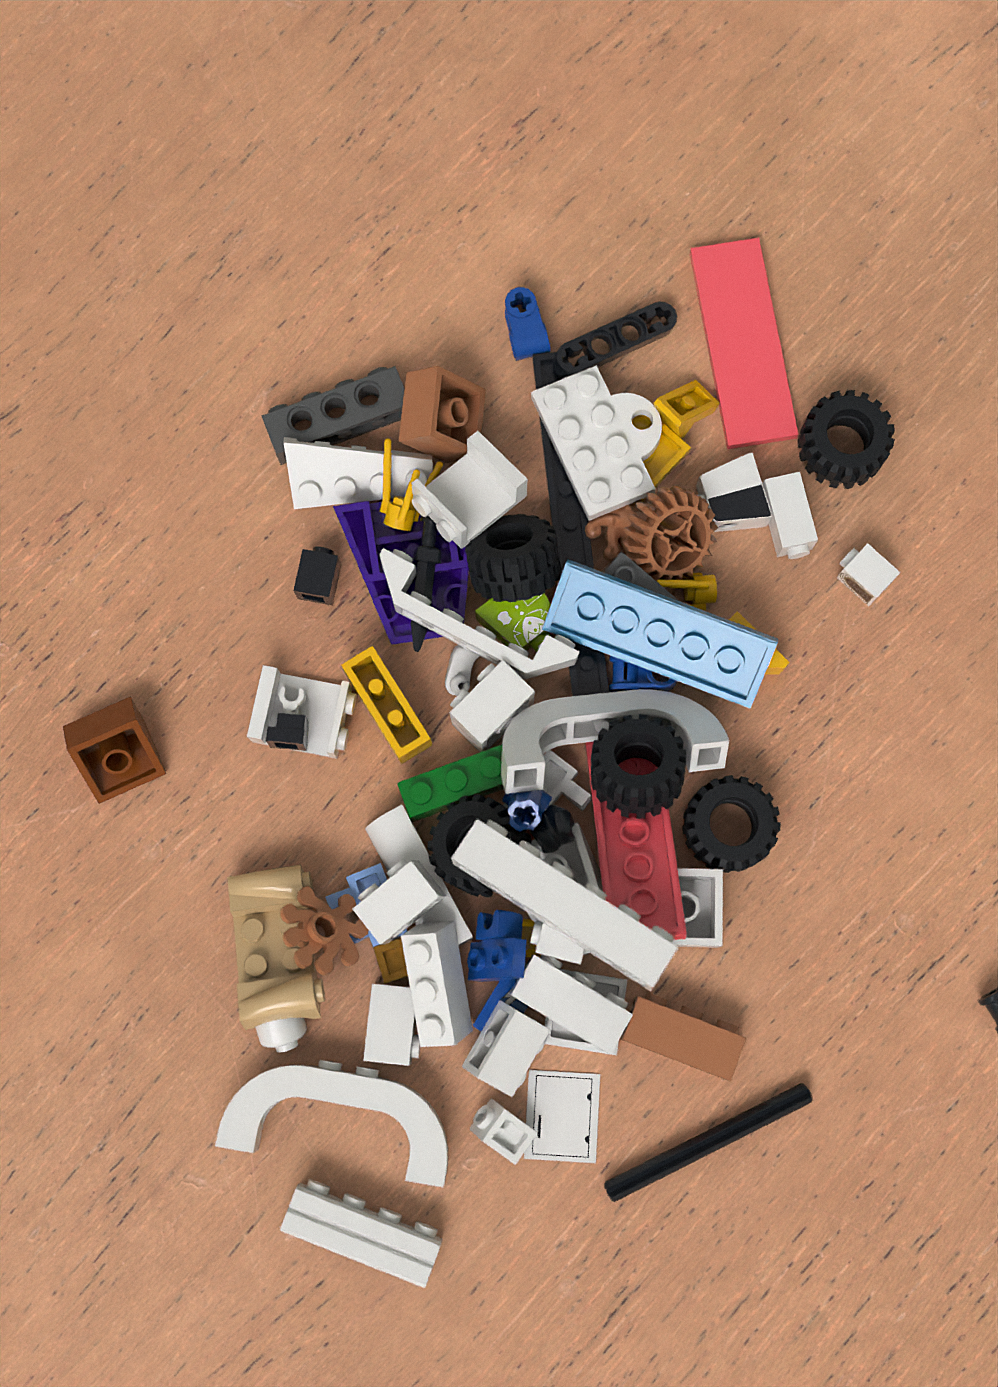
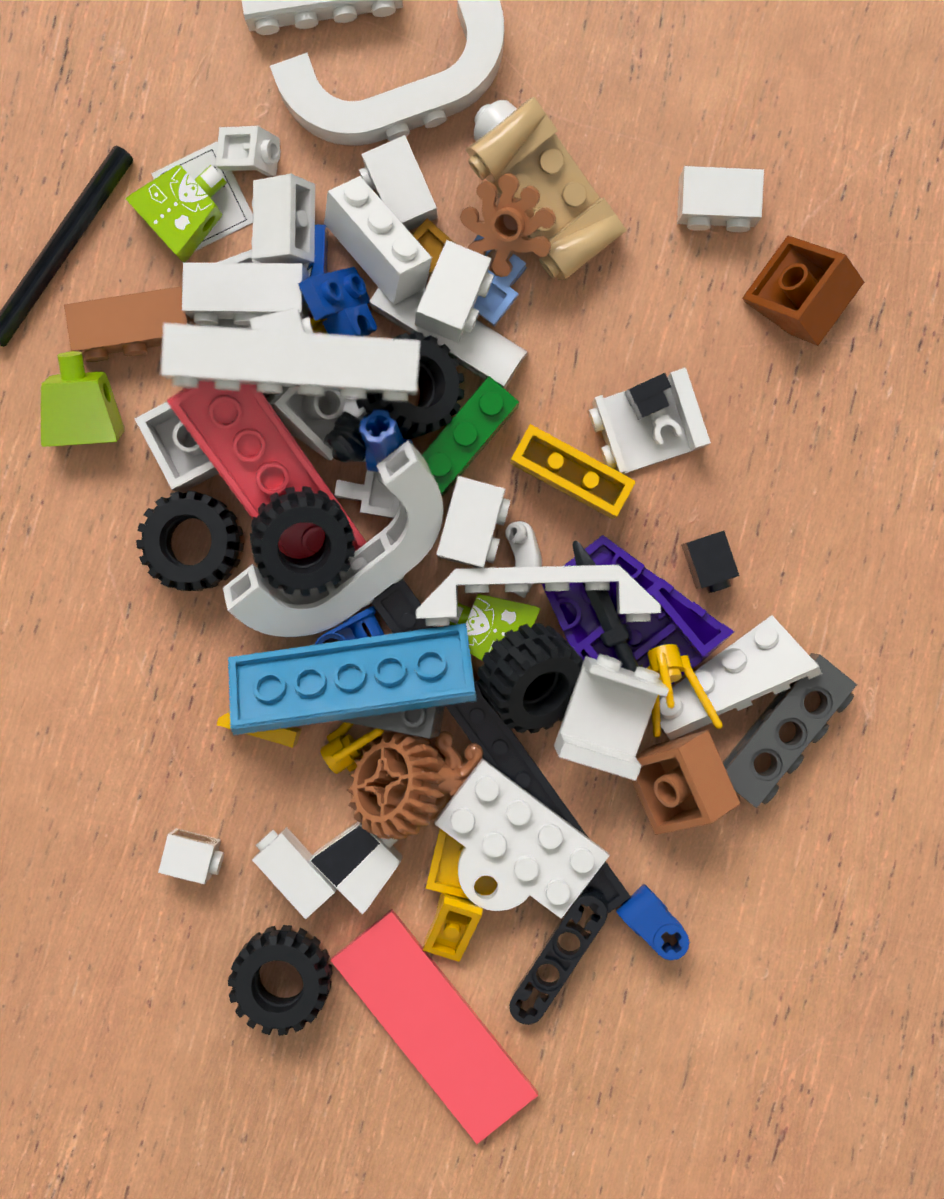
camera: 145 degrees right, 10 degrees up
none -> lime torso [41,351,125,447]
none -> lime torso [126,165,227,263]
none -> white brick [677,166,764,232]

